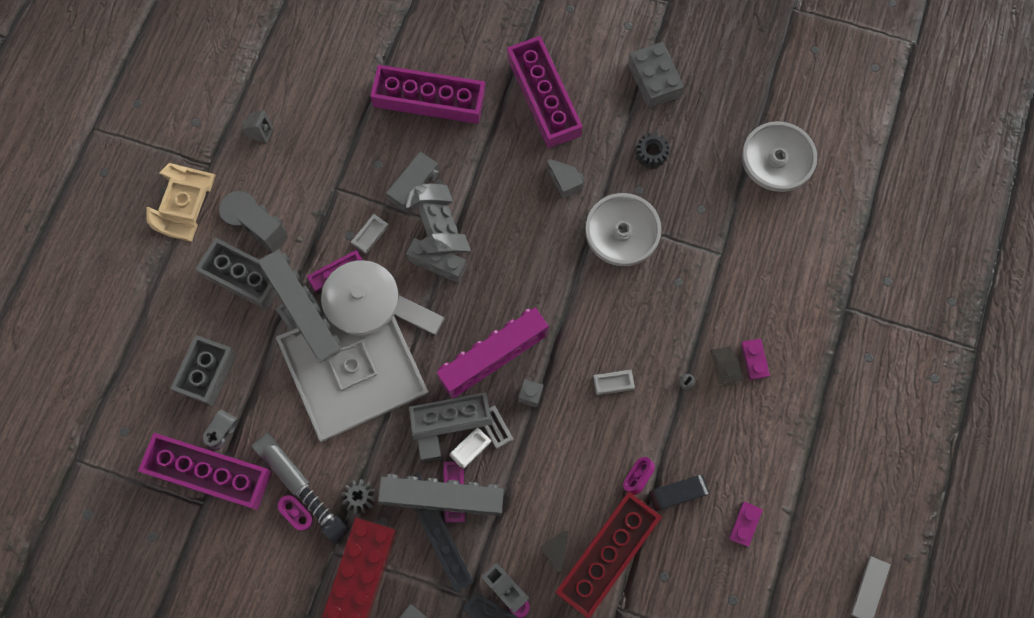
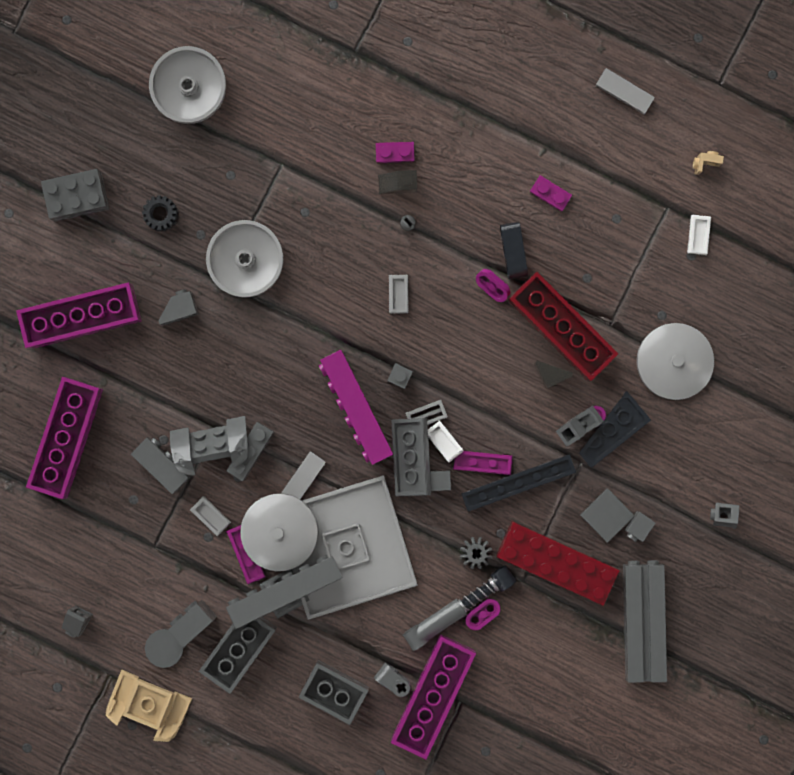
camera: 80 degrees left, 15 degrees up
dark grey brick [378,474,504,516] -> none

